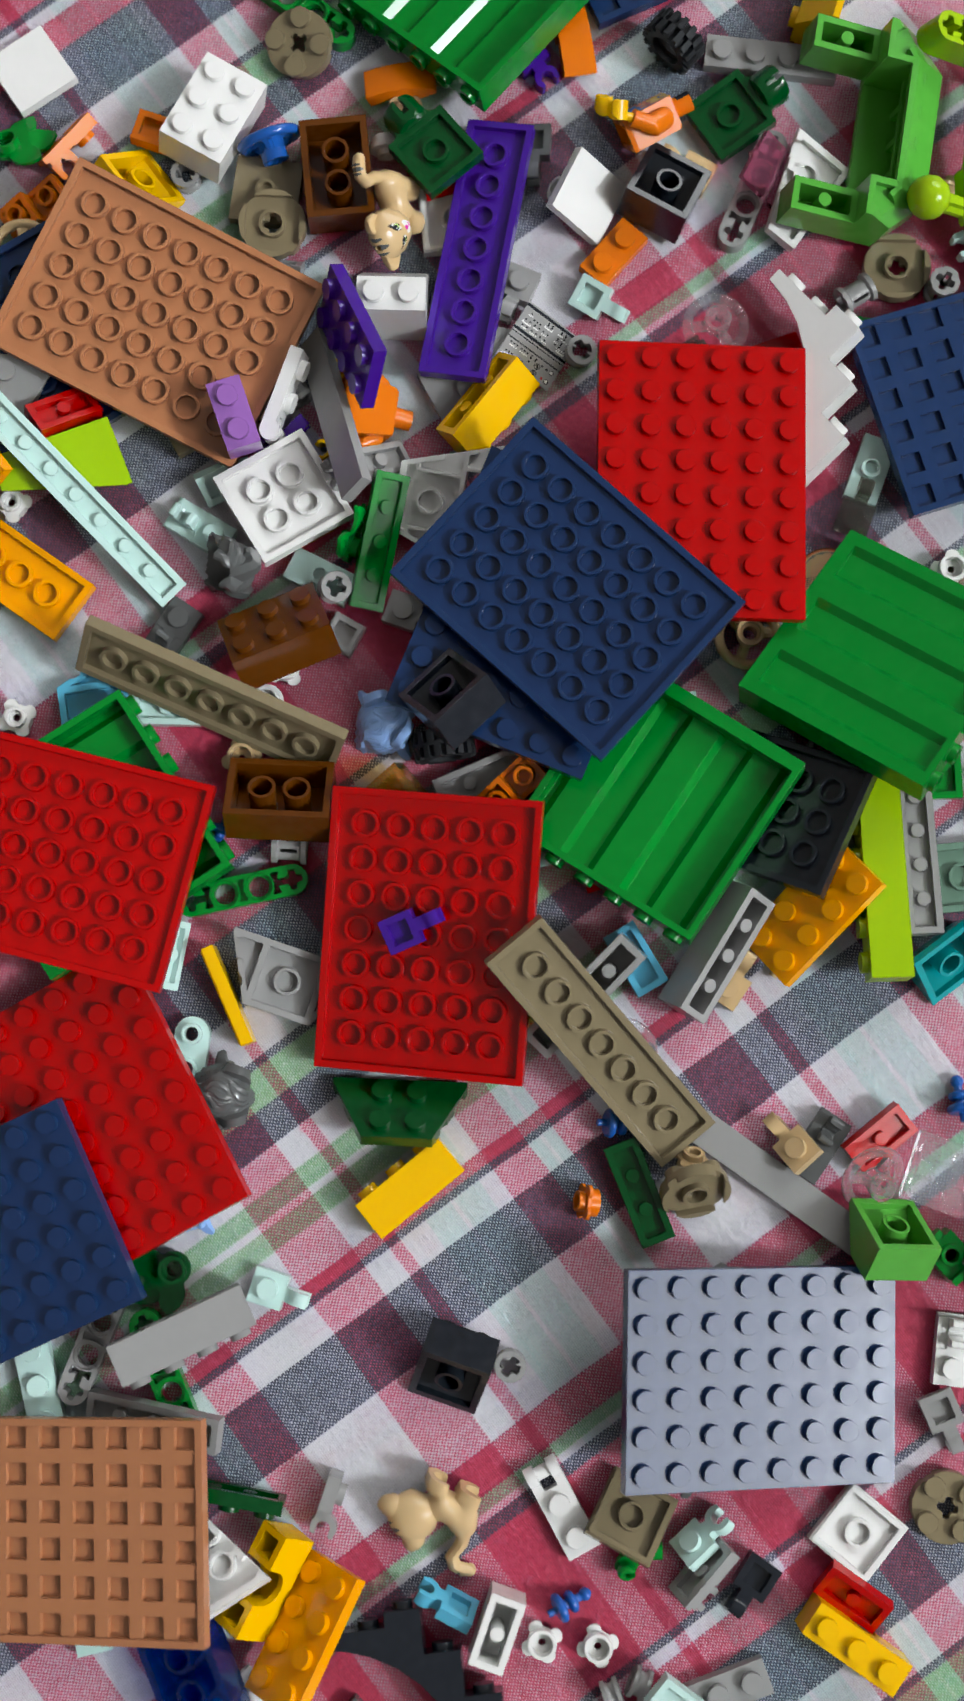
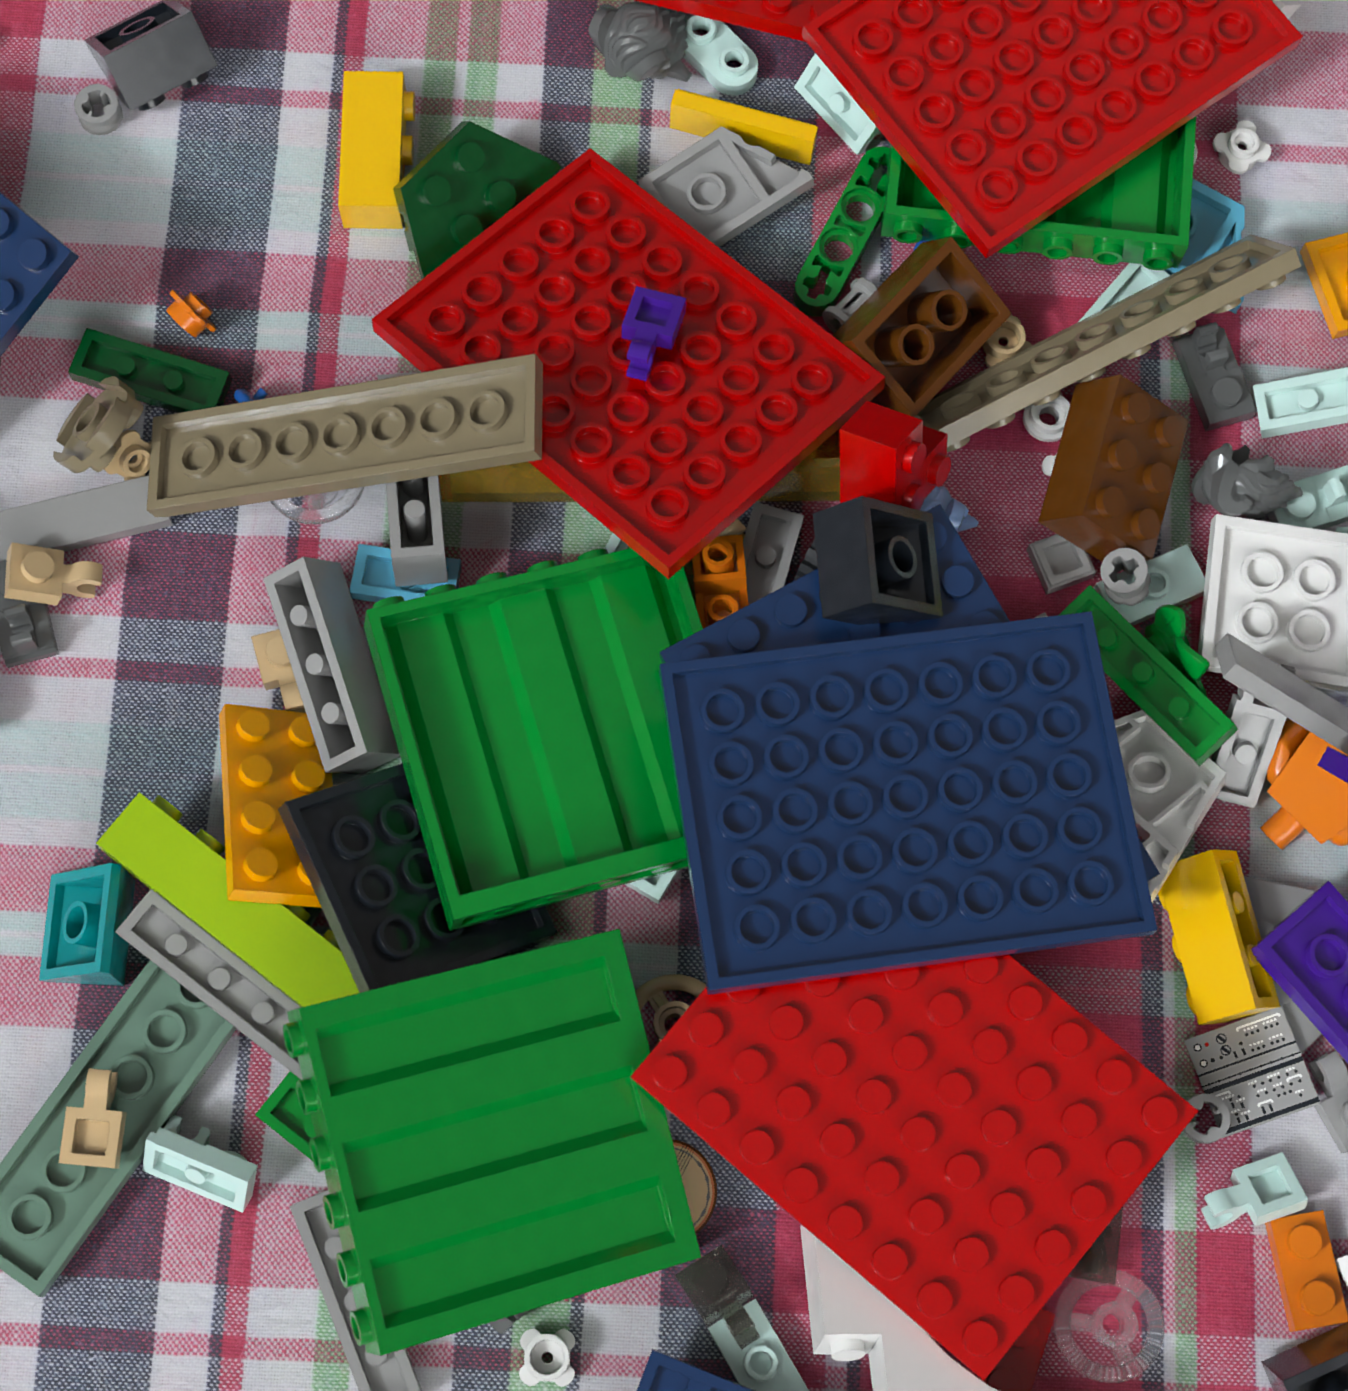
camera: 125 degrees right, 10 degrees down
none -> red brick [840,401,951,510]

